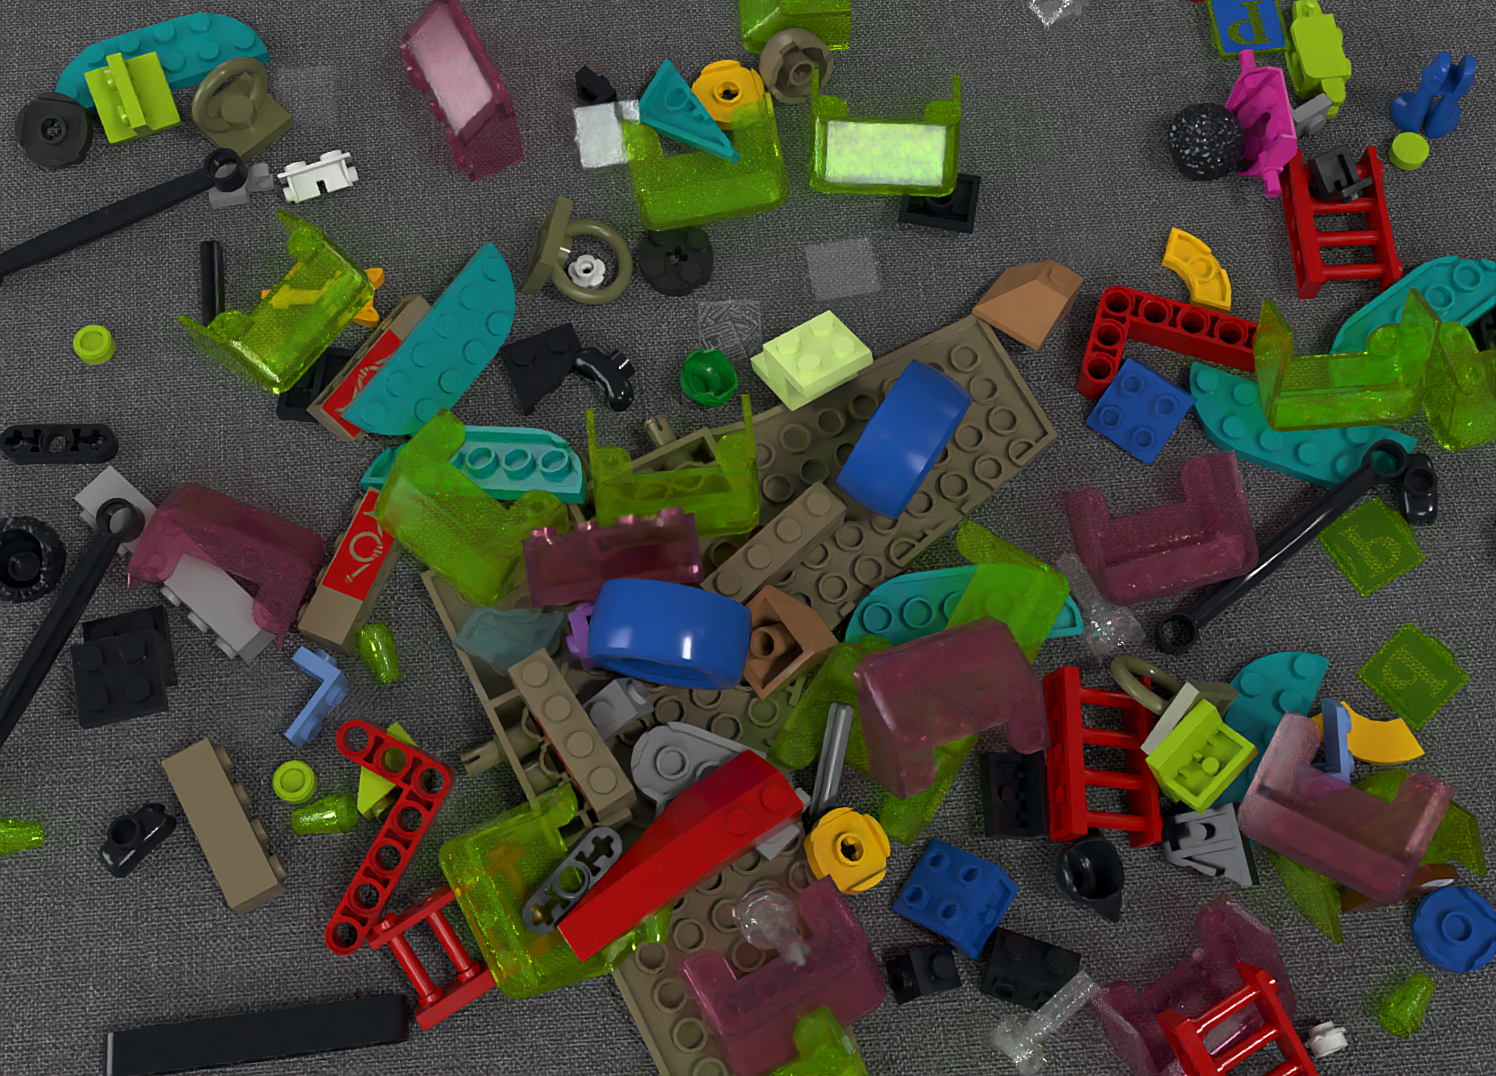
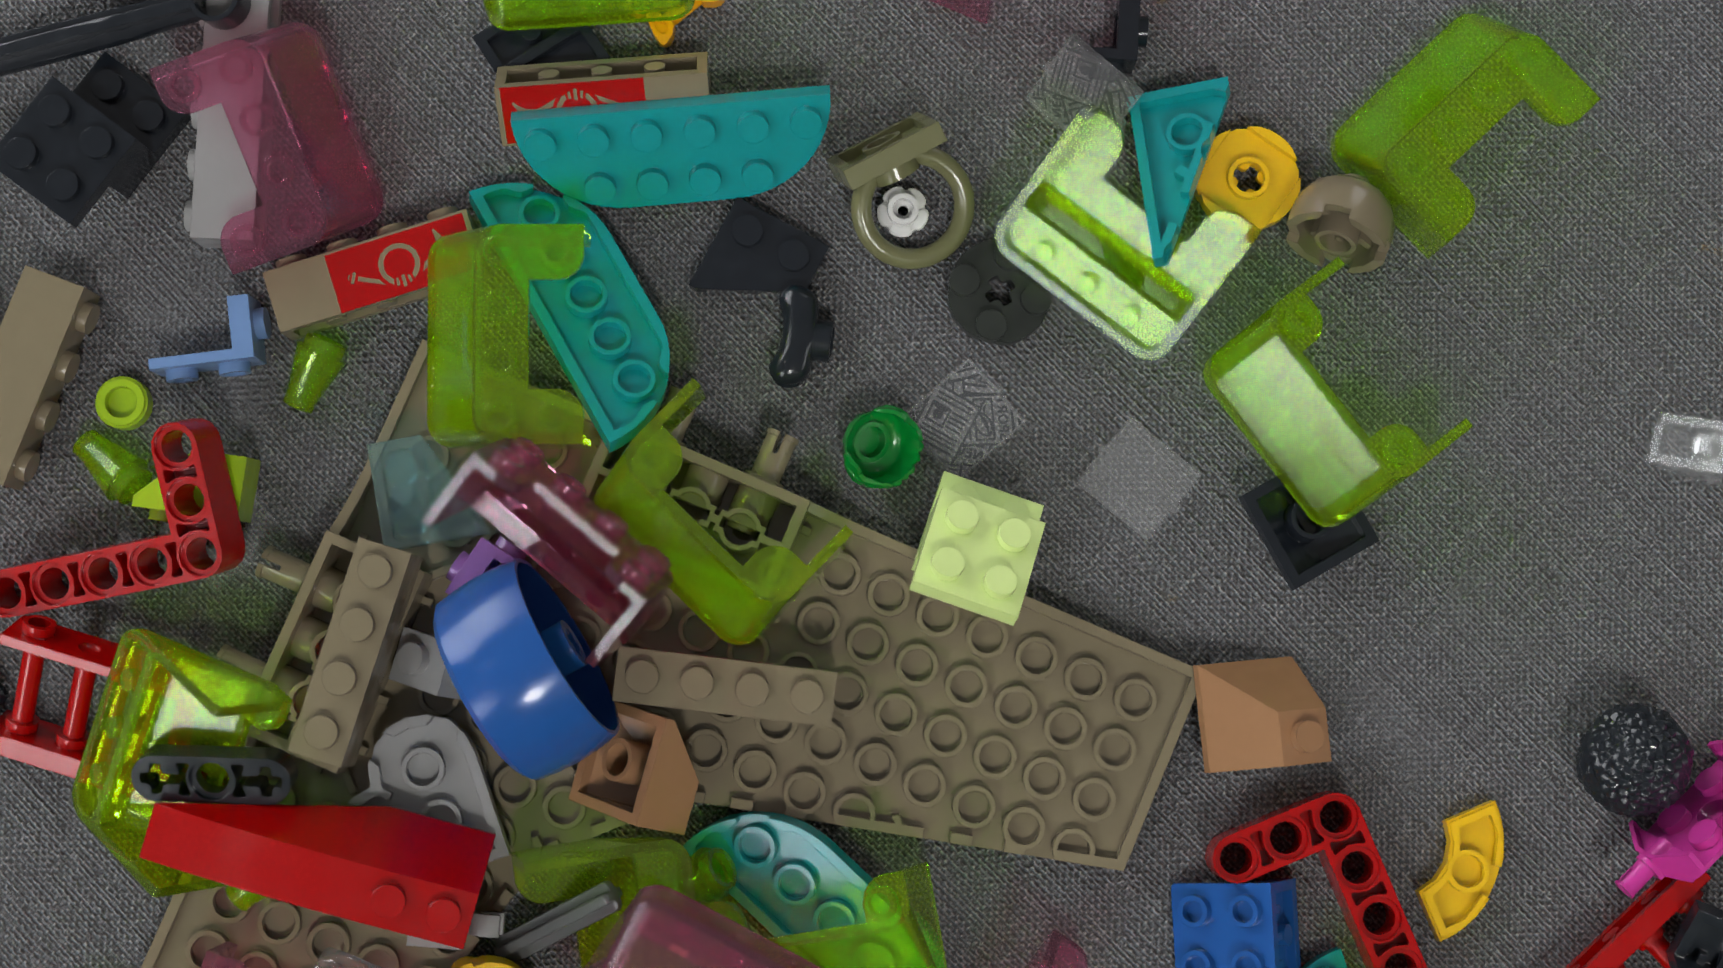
camera: 50 degrees right, 15 degrees up
blue wheel [835,359,973,521] -> none

